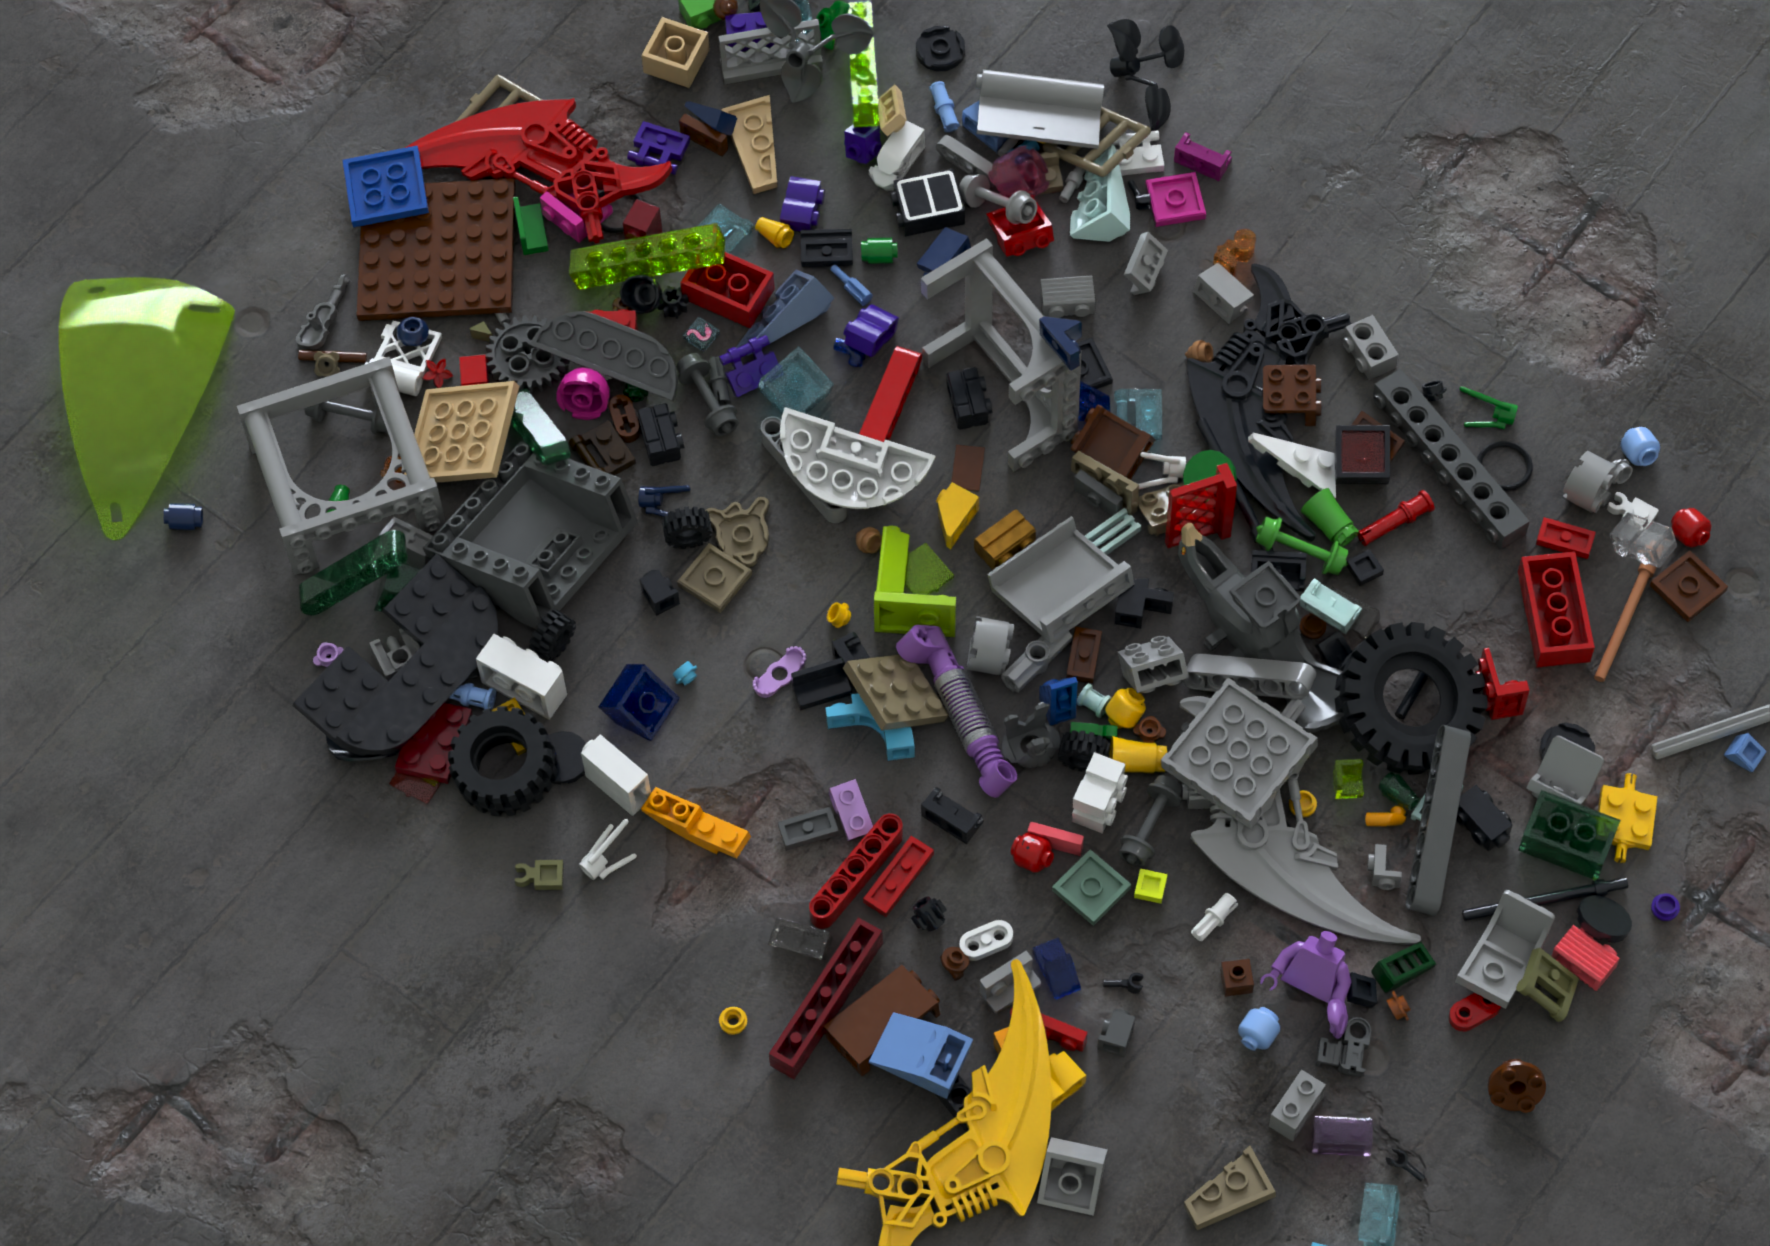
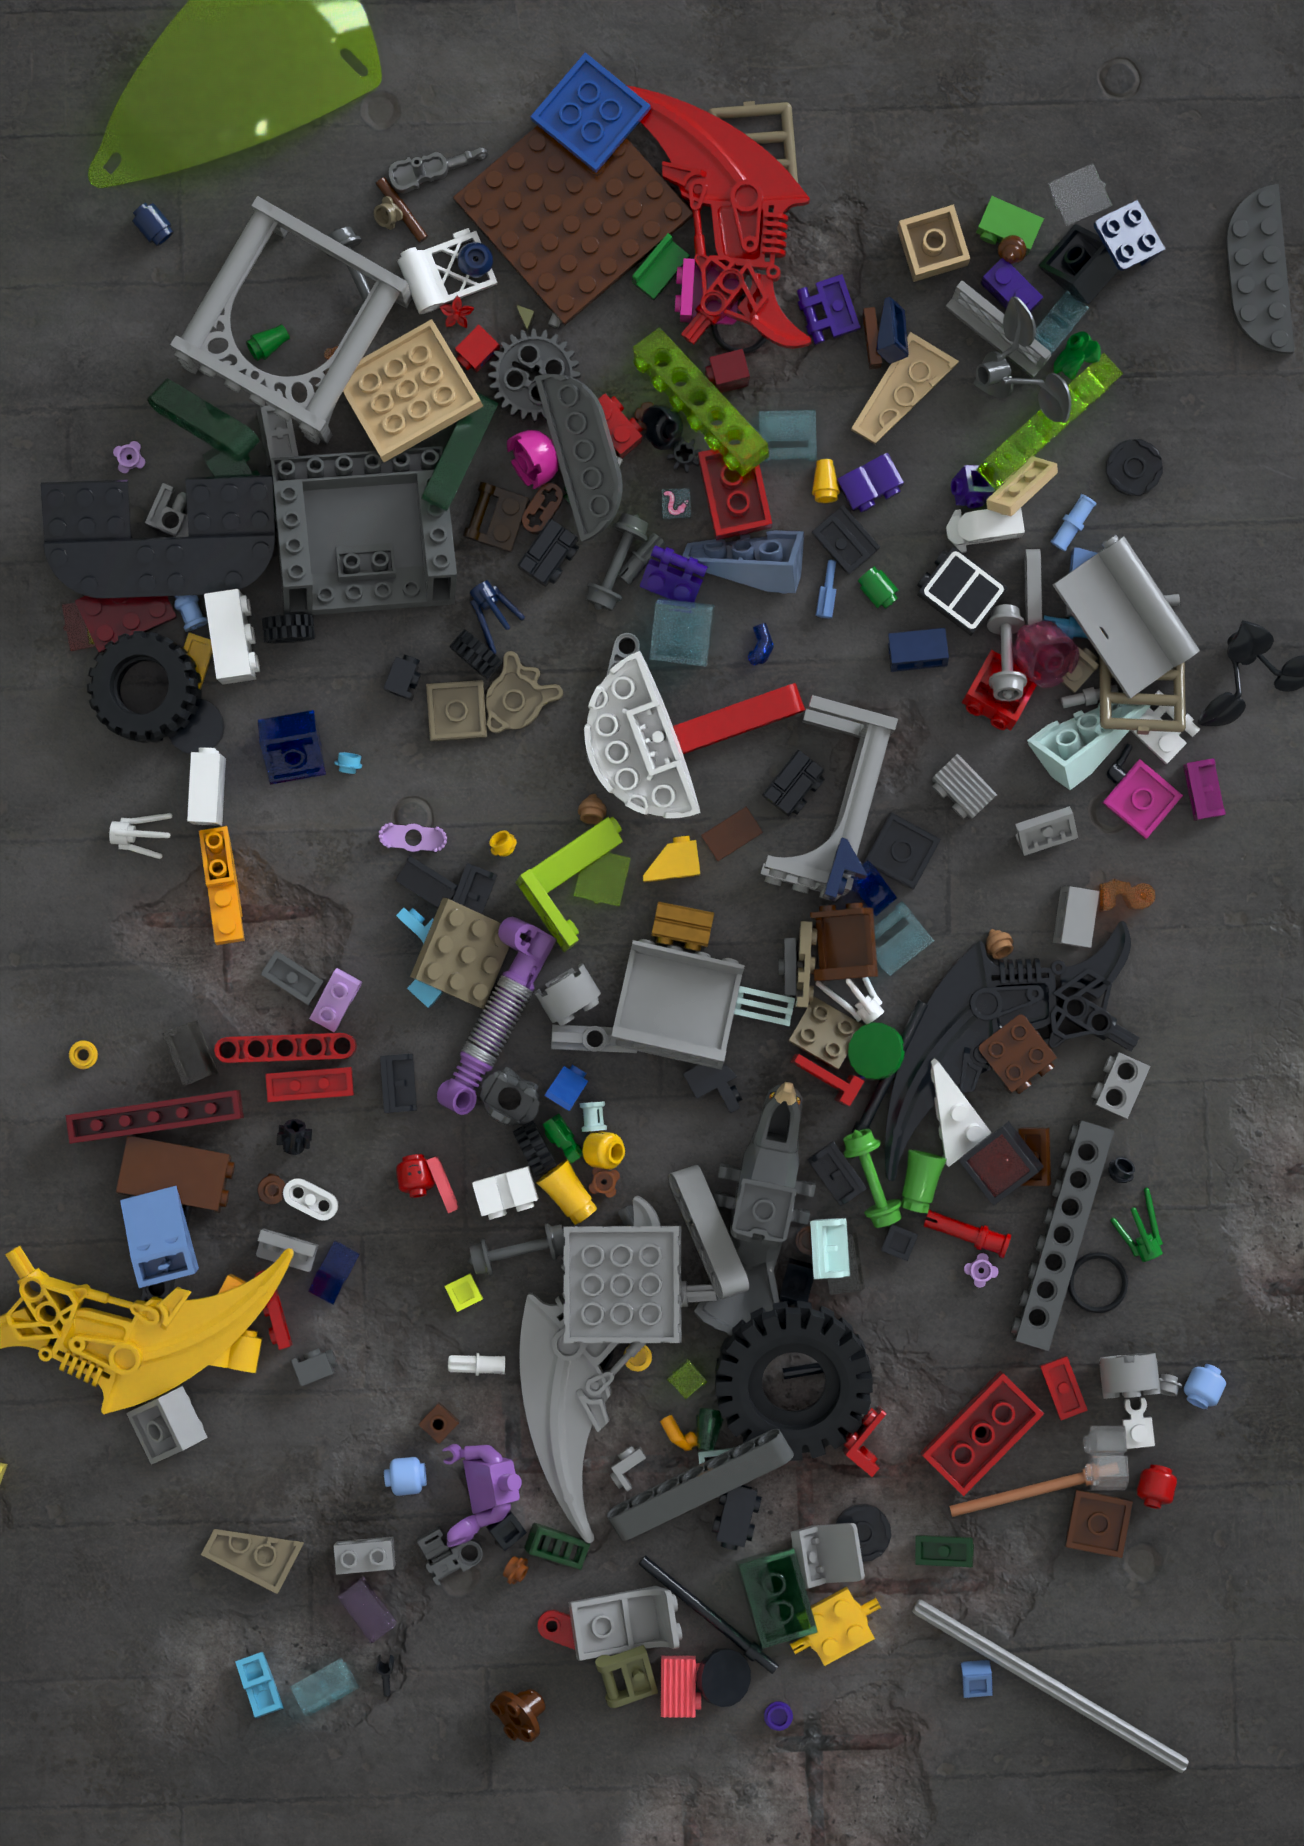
camera: 45 degrees right, 25 degrees up
olive plate [515,860,564,890] -> none
dark purple brick [844,304,899,357] -> none
sand green plate [1052,850,1131,926] -> none
reddish brown plate [1066,627,1102,683] -> none
black hand [1103,972,1143,994] -> none
light grey brick [1117,636,1189,693] -> none
none -> dark green plate [915,1535,974,1567]
none -> lavender plate [964,1253,998,1288]

